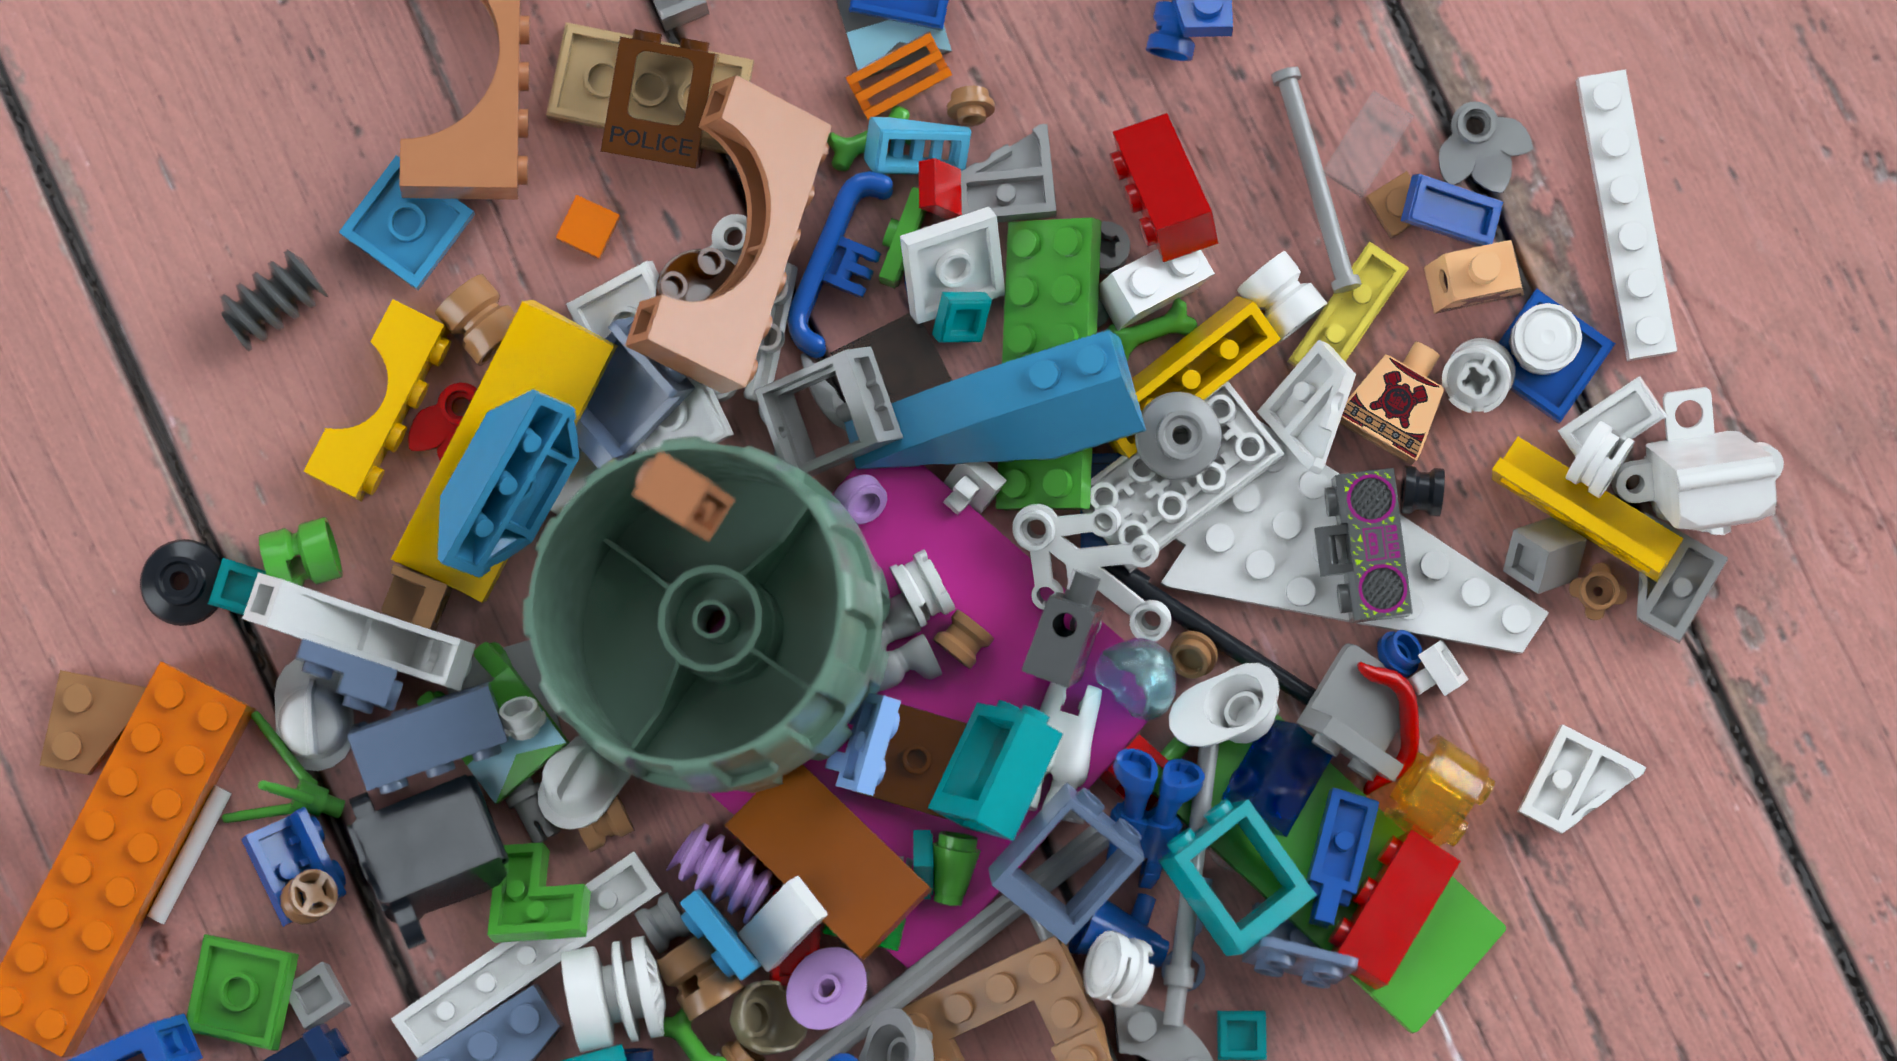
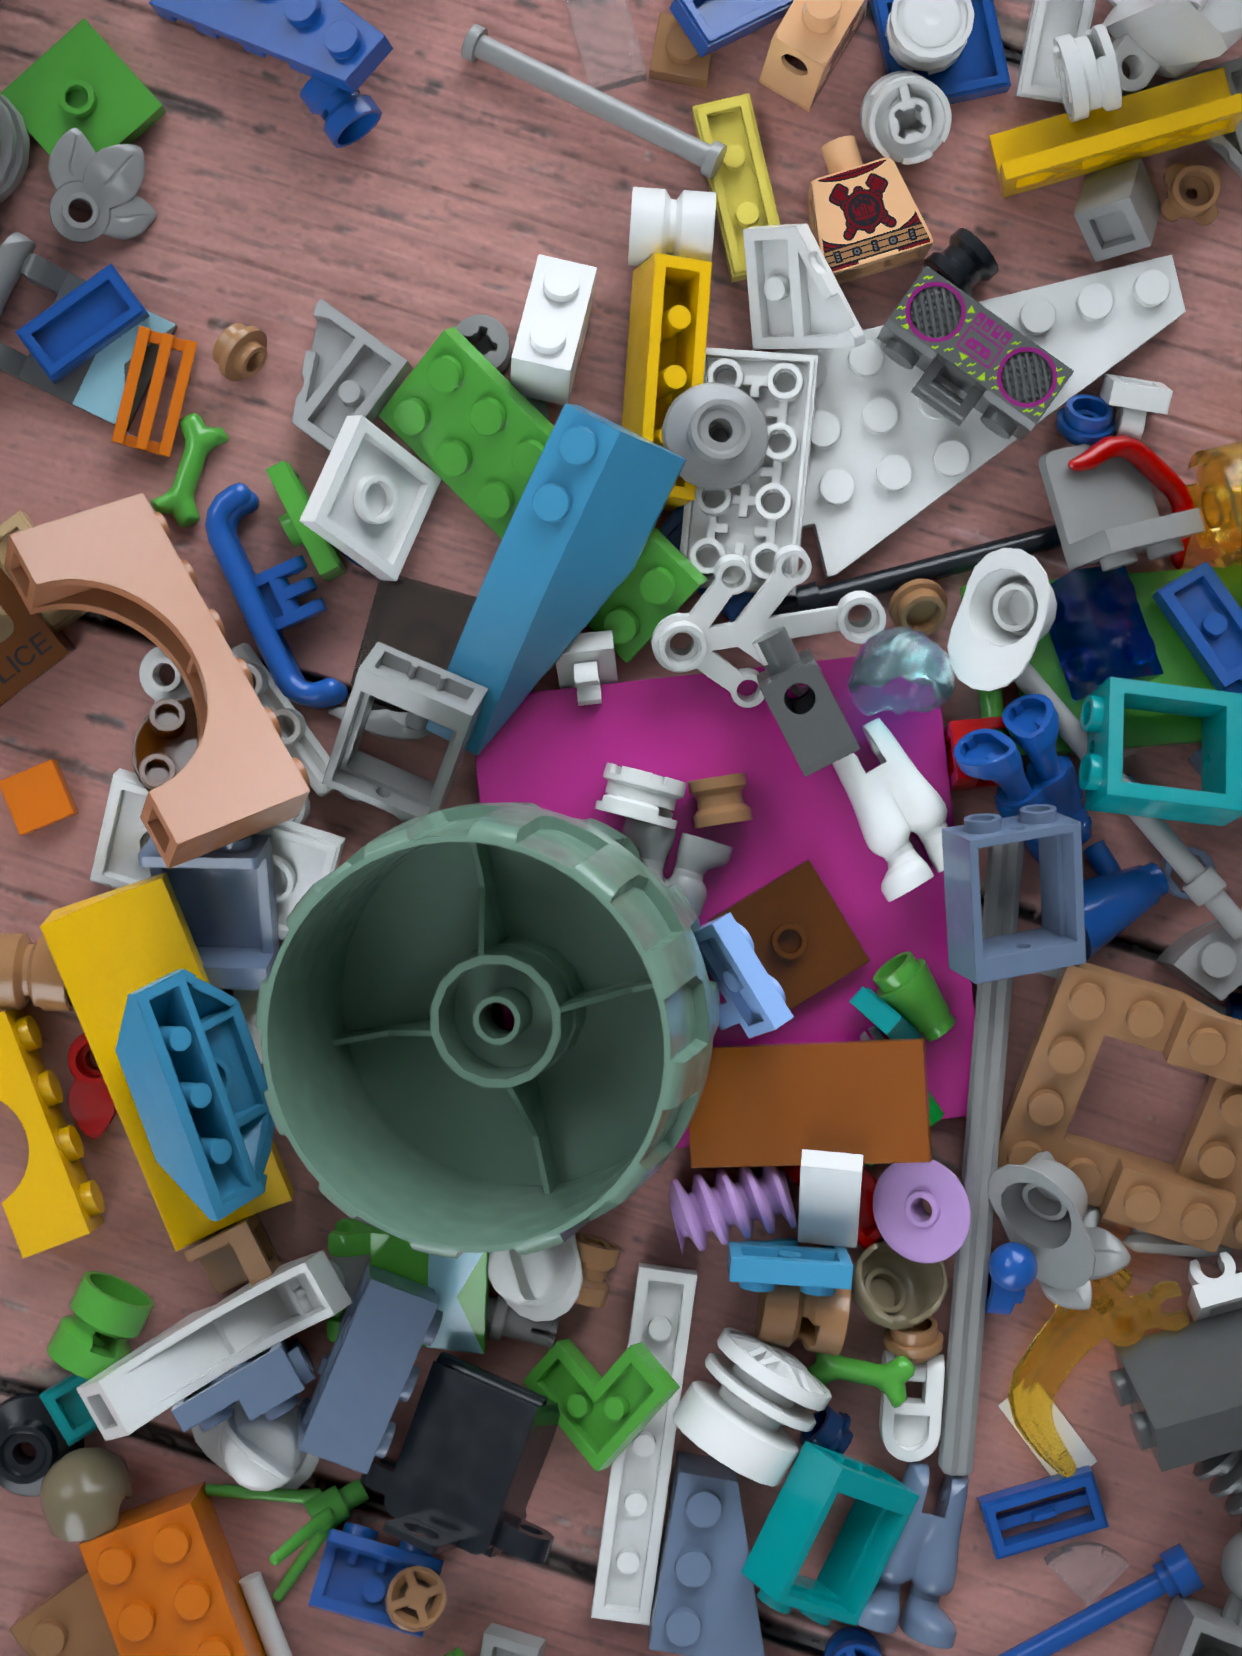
camera: 50 degrees left, 5 degrees up
white plate [499,696,546,741] -> none
nougat brick [633,451,735,543] -> none
light grey wheel [634,892,692,954] -> none
lavender tile [834,475,888,524] -> none
medium azure slope [864,117,972,175] -> none
red tile [919,158,962,219] -> none
teal window [928,700,1063,841] -> none
teal tile [932,292,992,343] -> none
white wheel [1083,931,1154,1008] -> none
bright green piece [1106,298,1198,361] -> none
red brick [1109,113,1219,263] -> none
none -> dark tan hair [40,1447,133,1542]

